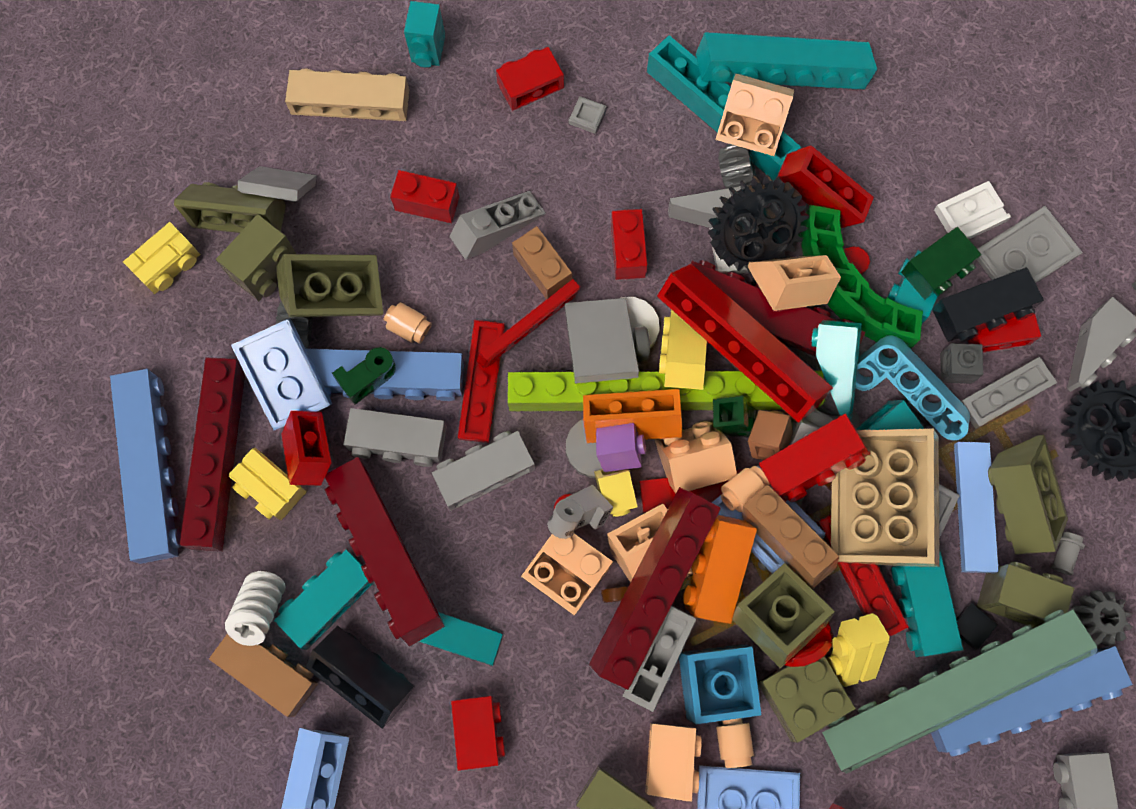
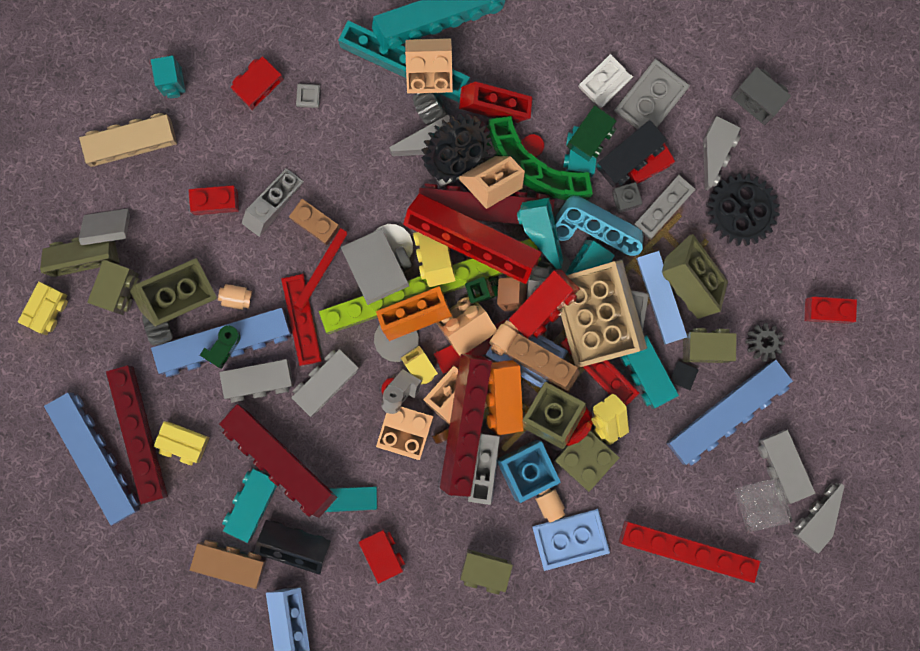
camera: 25 degrees left, 10 degrees up
white piece [225,571,286,646] -> none
tile [231,318,332,430] -> none
red brick [281,410,331,486] -> none
medium lavender brick [596,423,646,472] -> none
red brick [611,209,647,280] -> none
light nougat slope [645,723,701,802] -> none
sand green brick [822,610,1097,774] -> none
light grey pin [1051,532,1085,575] -> none

